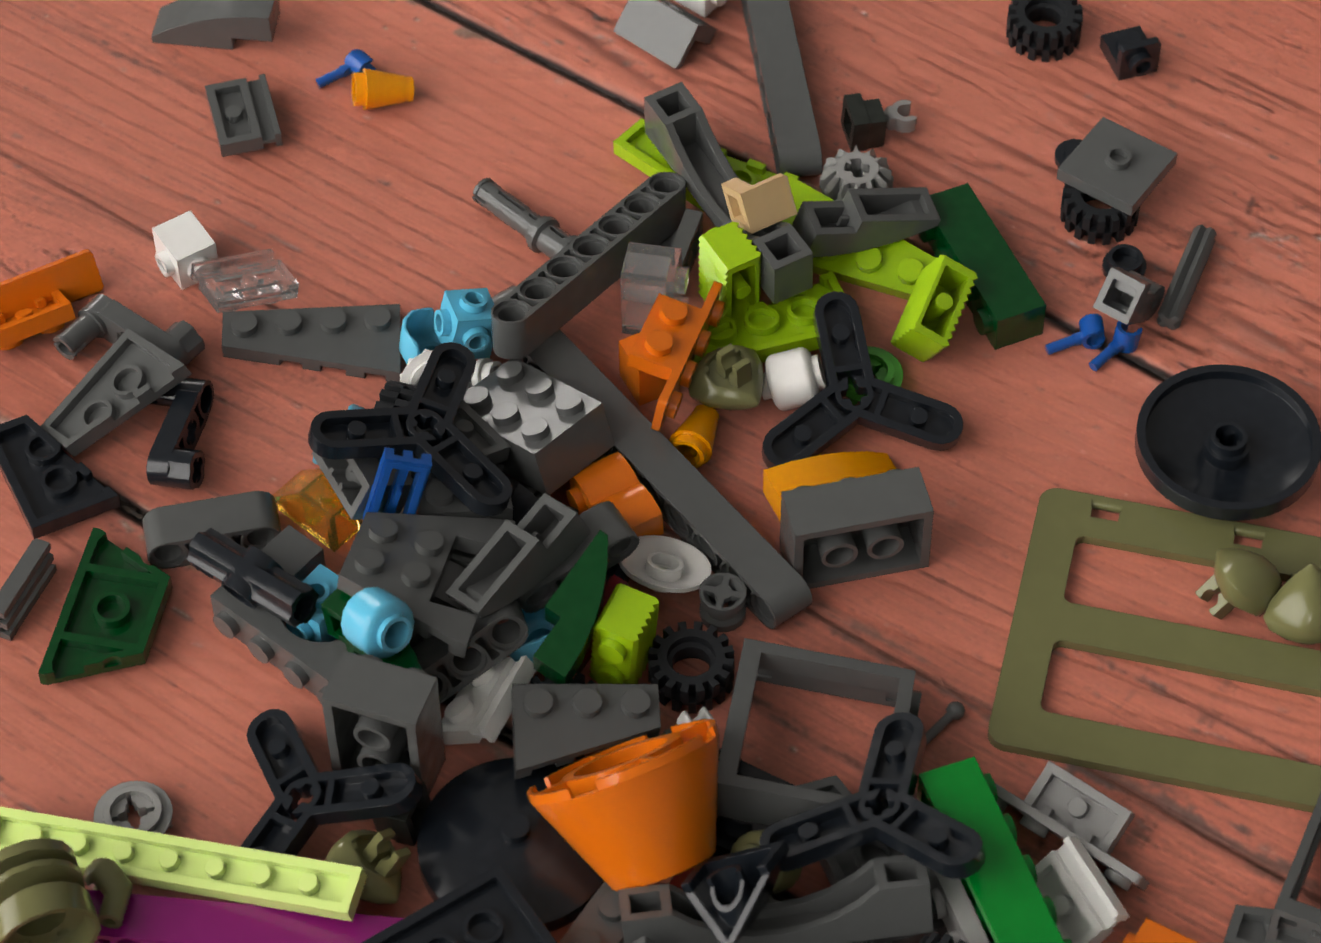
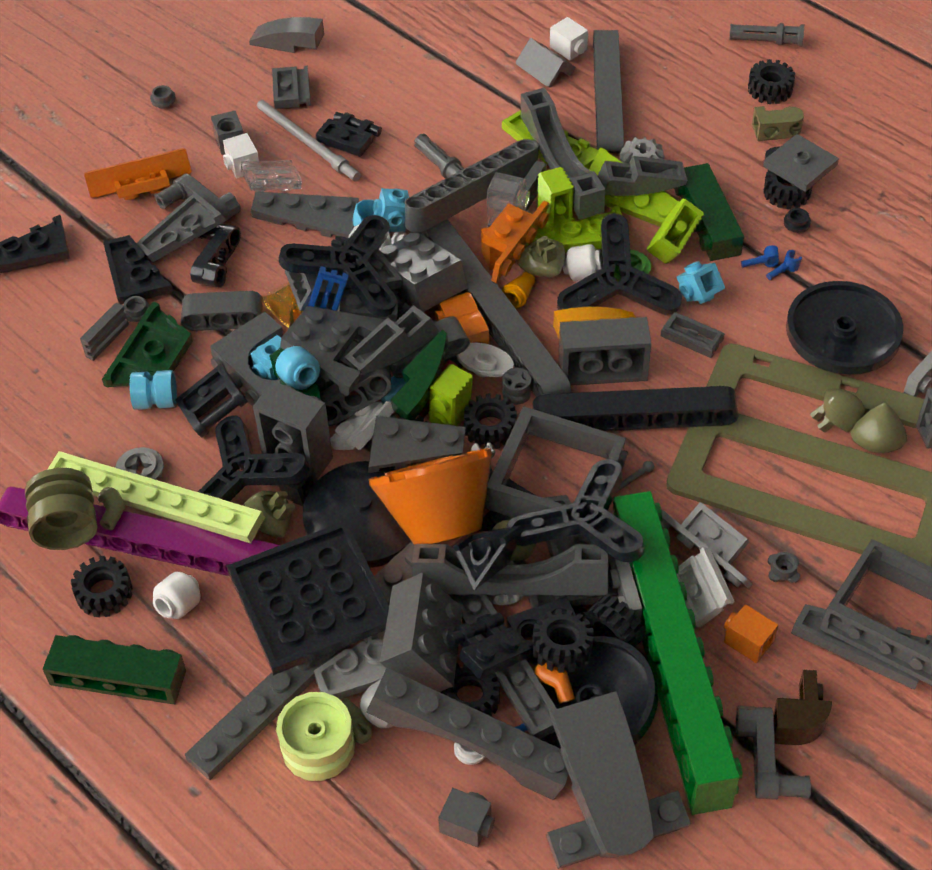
camera: 10 degrees right, 0 degrees up
black piece [186,528,319,628] -> none
blue hand [315,49,376,88] -> none
light orange cone [351,68,414,110] -> none
tan panel [721,173,797,234] -> none
pearl dark grey piece [841,93,917,152] -> none
dark grey leg [1093,266,1165,325] -> none
black bracket [1100,26,1161,81] -> none
dark grey axle [1157,225,1217,330] -> none
none -> dark grey plate [123,296,150,322]
none -> medium azure wheel [130,370,177,410]
none -> dark grey plate [150,85,176,108]
none -> black plate [175,364,248,438]
none -> dark grey brick [211,110,244,155]
none -> light grey bar [257,100,361,182]
none -> black plate [316,112,382,157]
none -> black beam [532,386,739,431]
none -> dark grey tile [660,312,725,358]
none -> medium azure brick [676,261,725,304]
none -> olive leg [752,106,804,141]
none -> dark grey plate [768,552,800,583]

